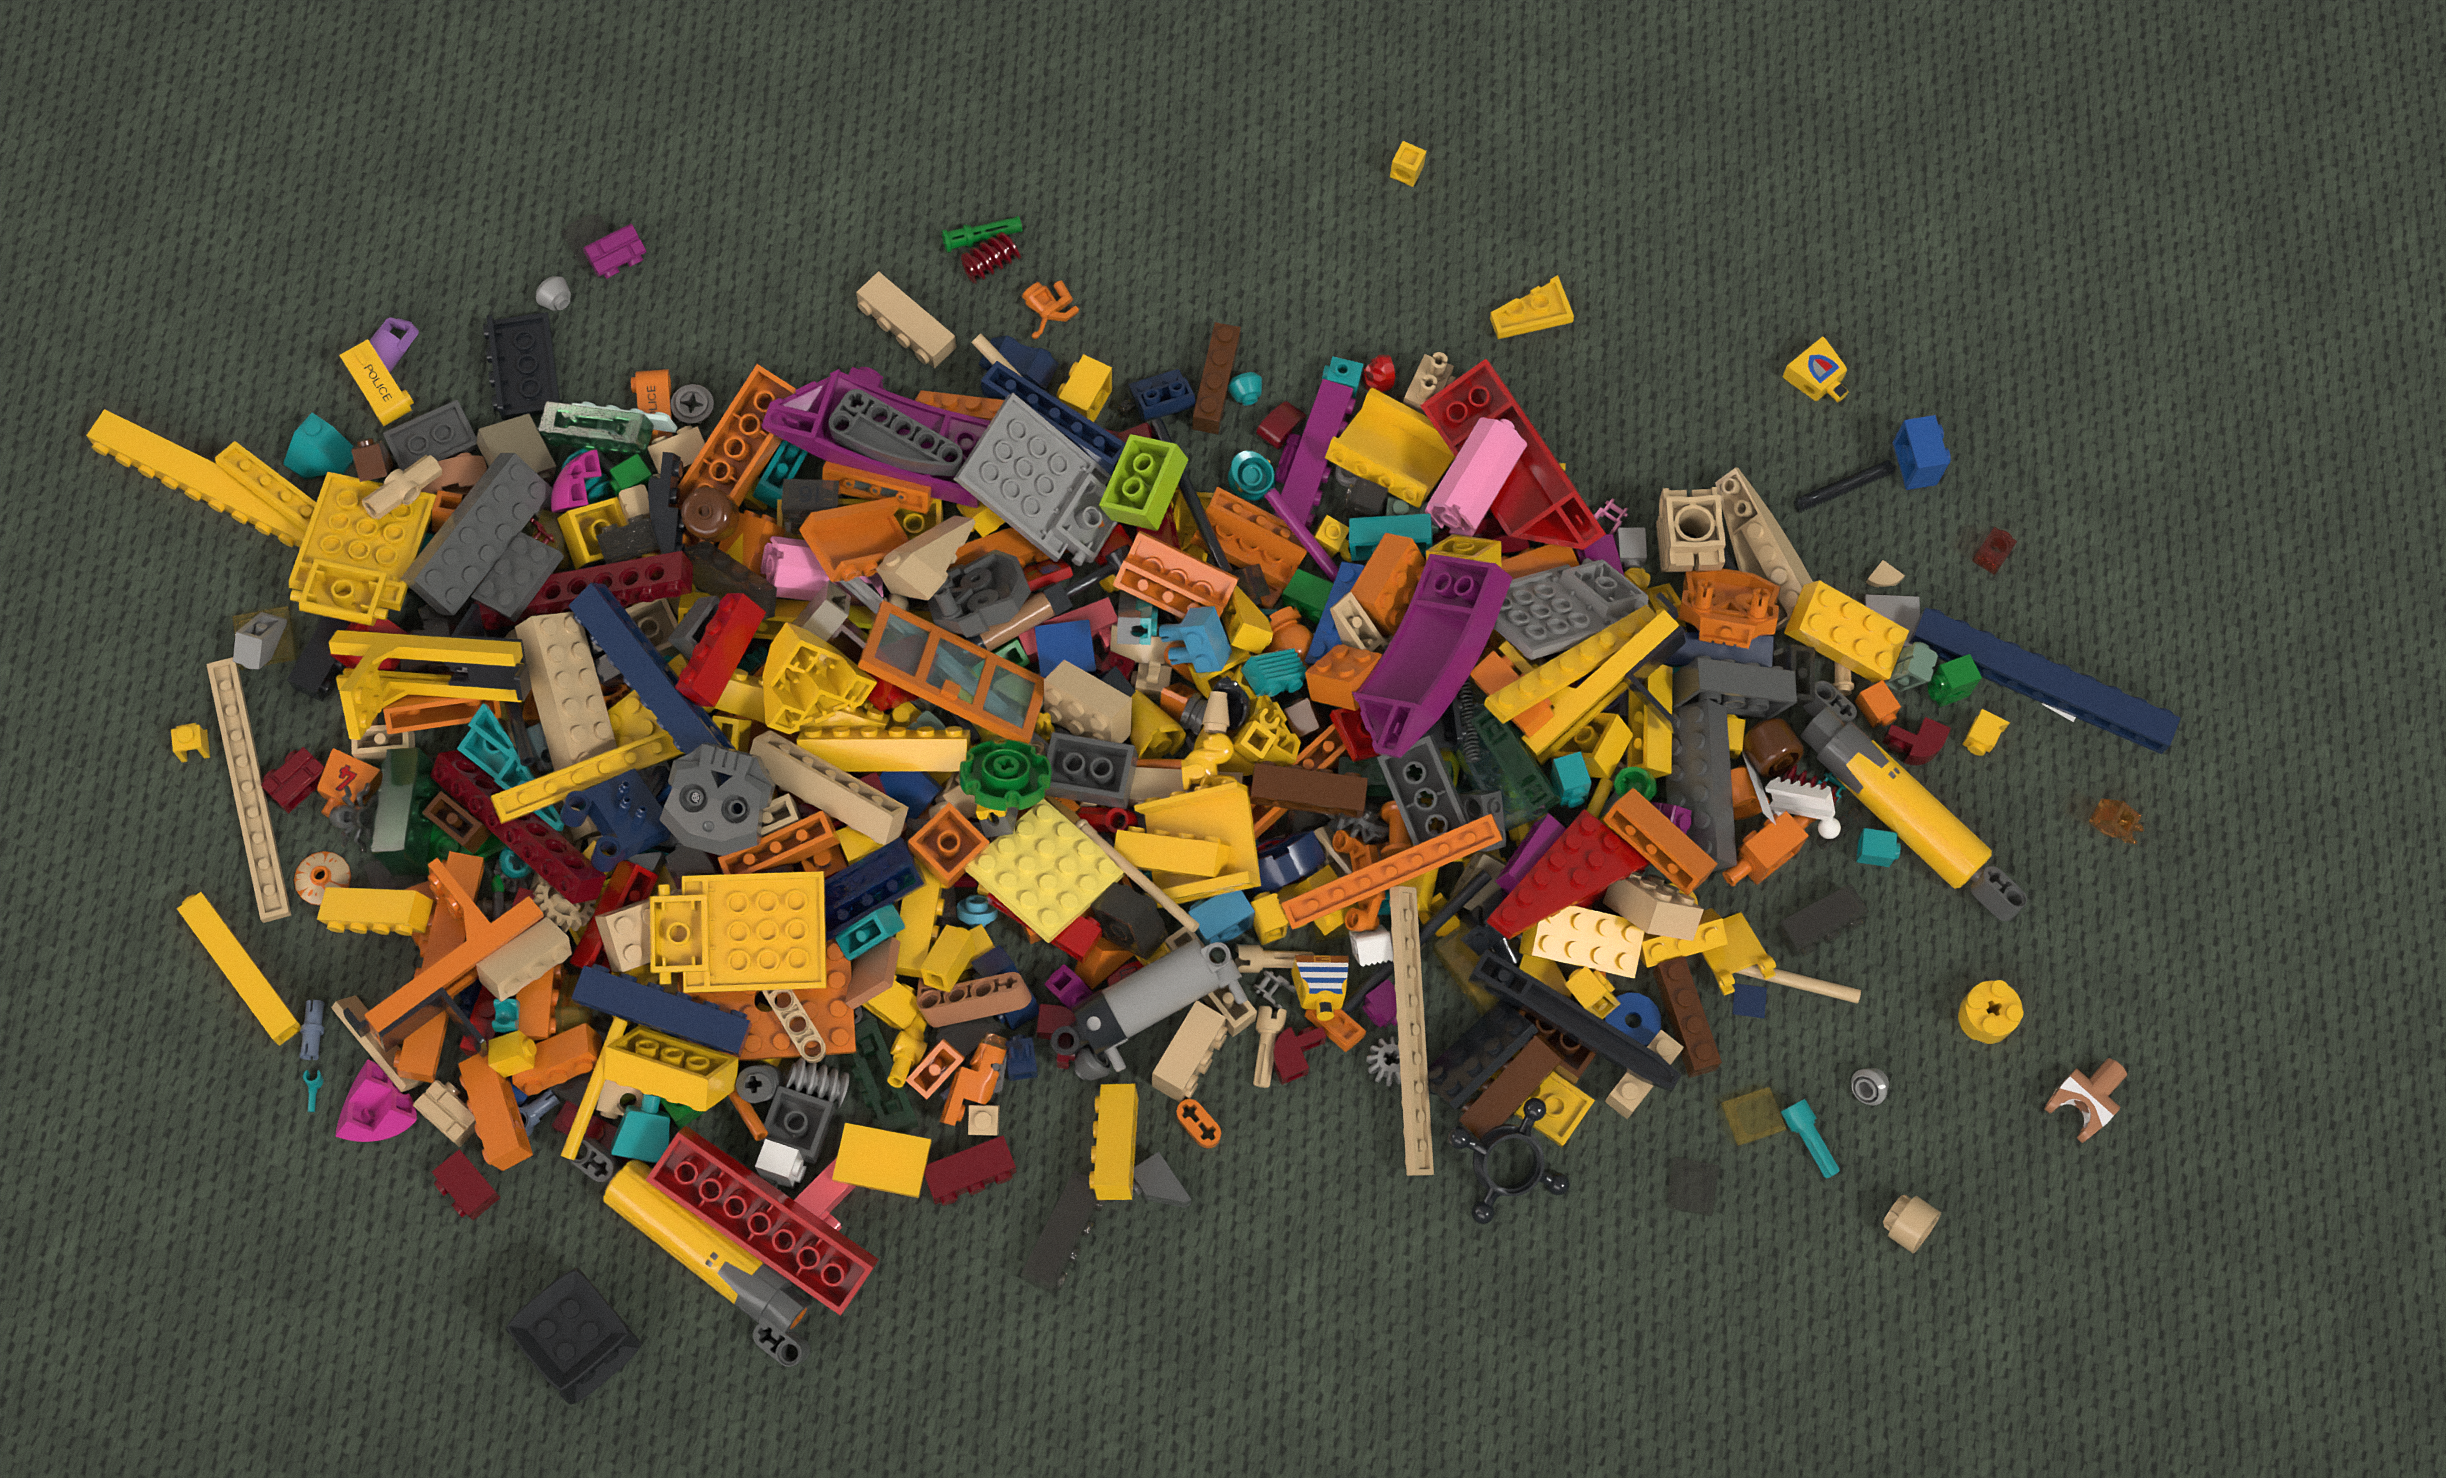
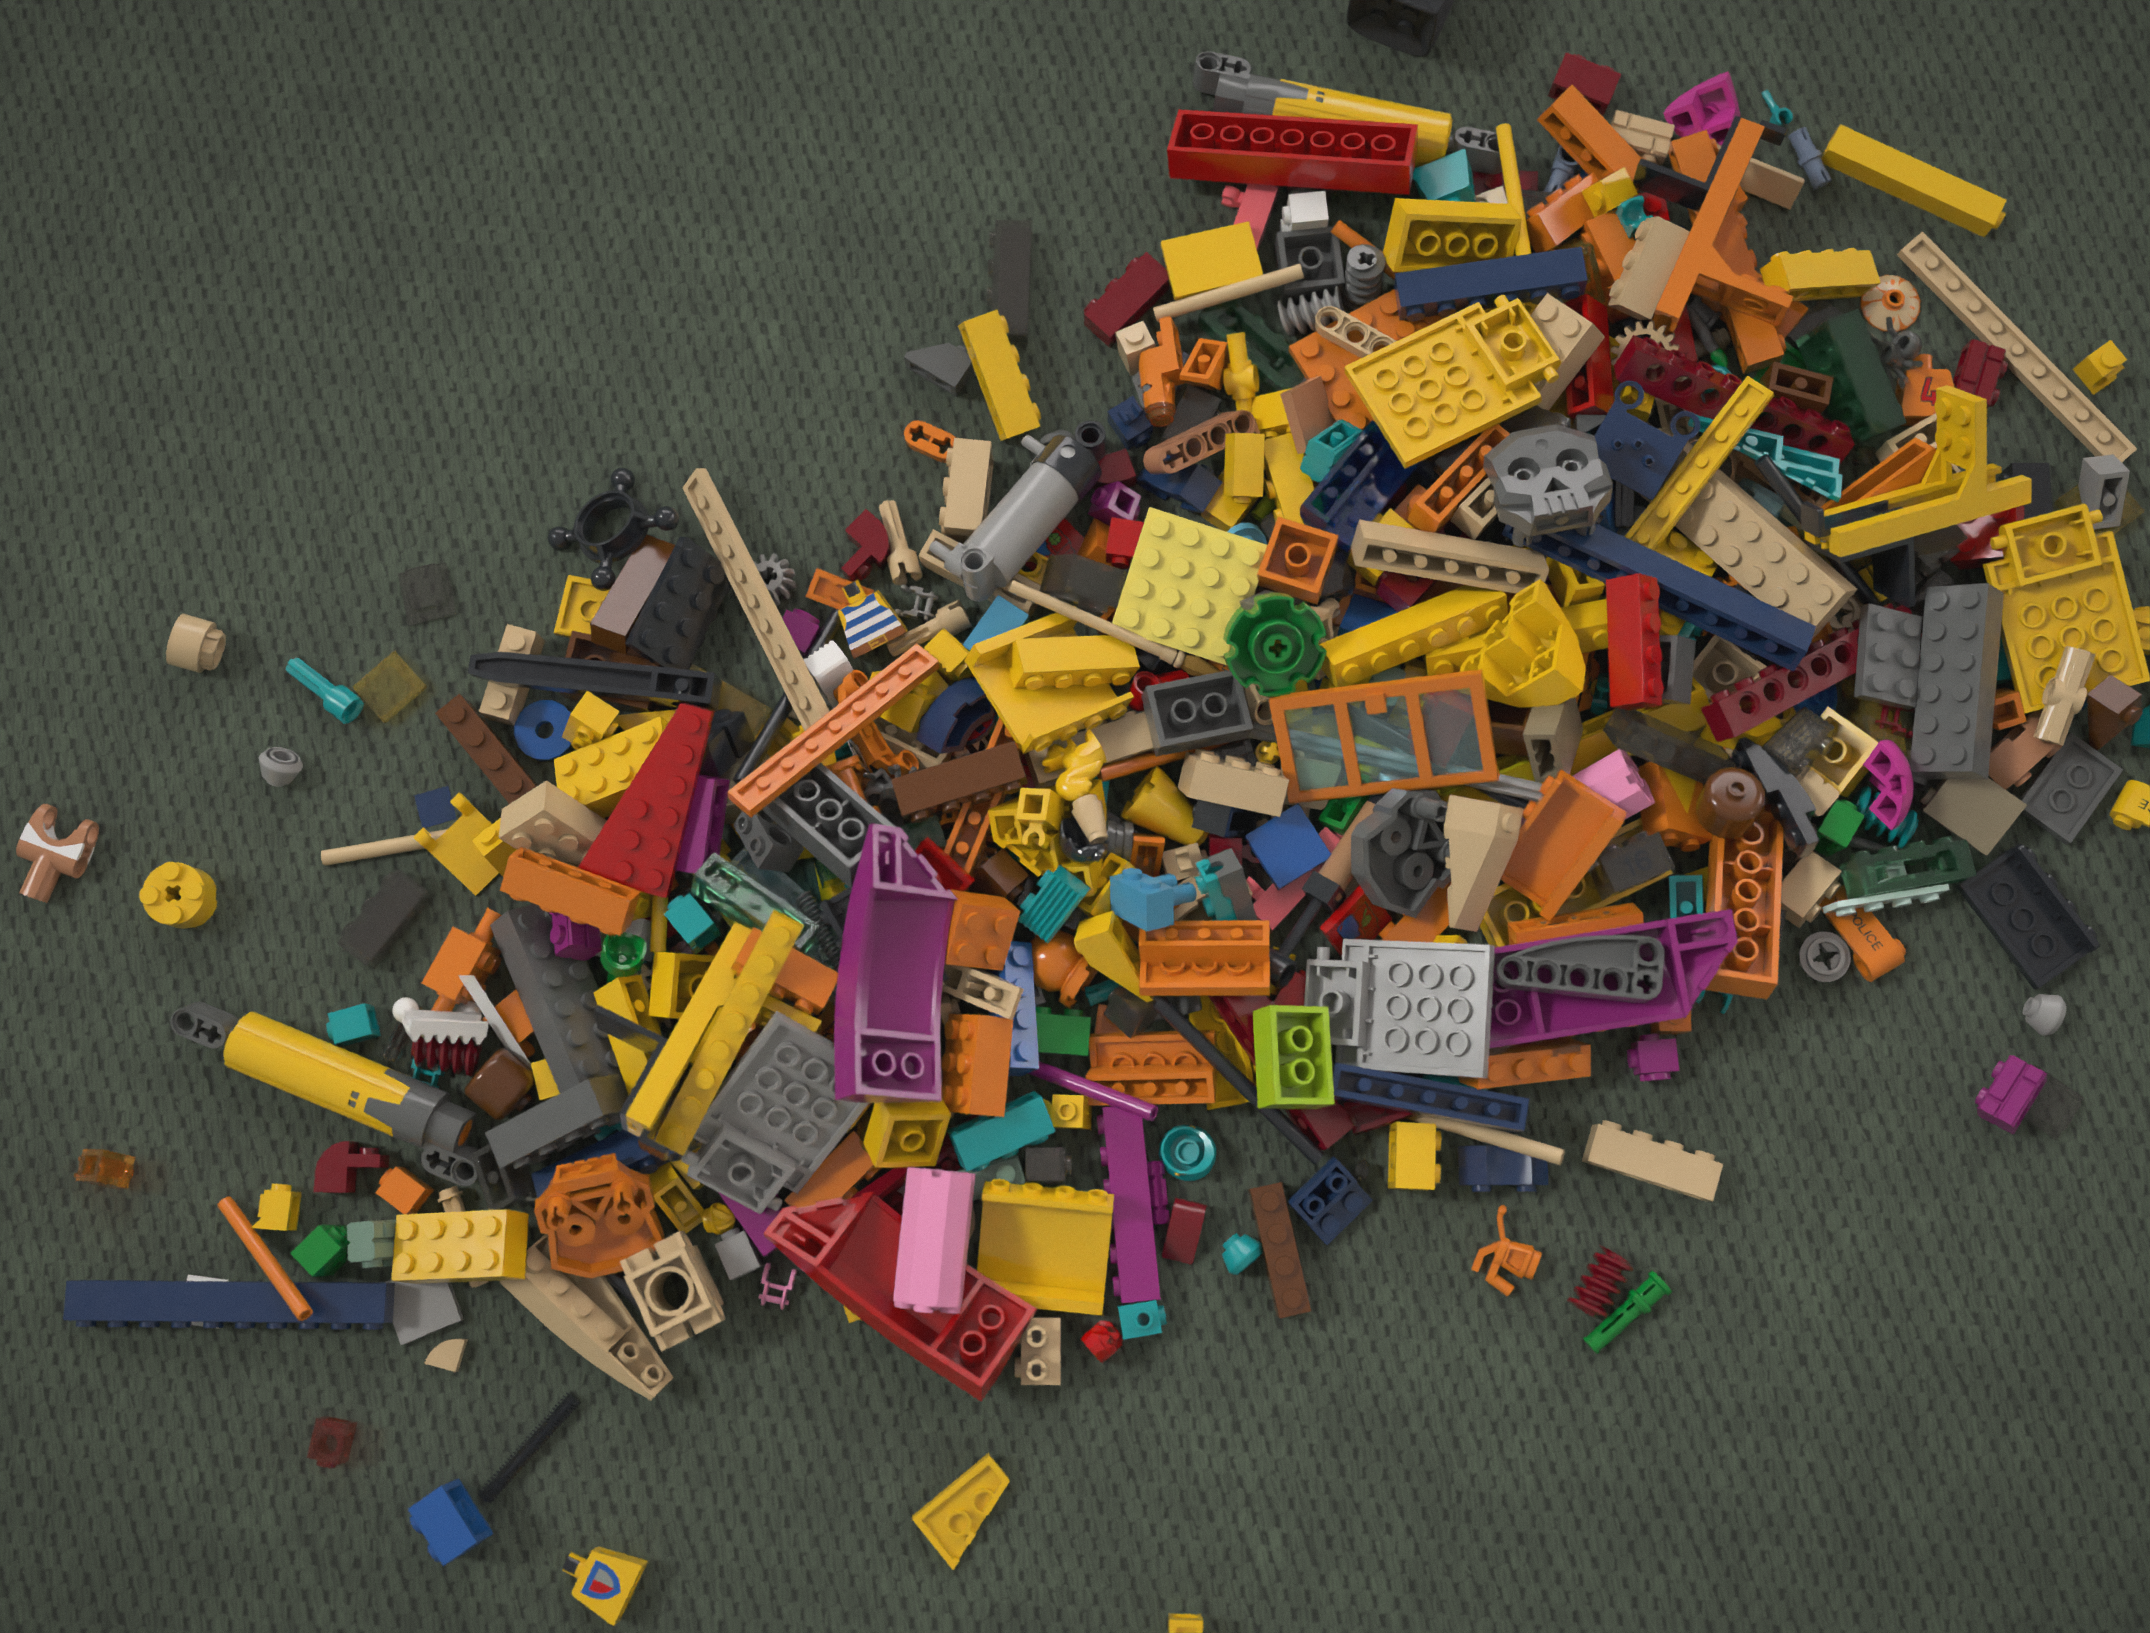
camera: 165 degrees right, 10 degrees up
none -> orange piece [218,1196,313,1321]
none -> tan piece [1153,264,1304,322]

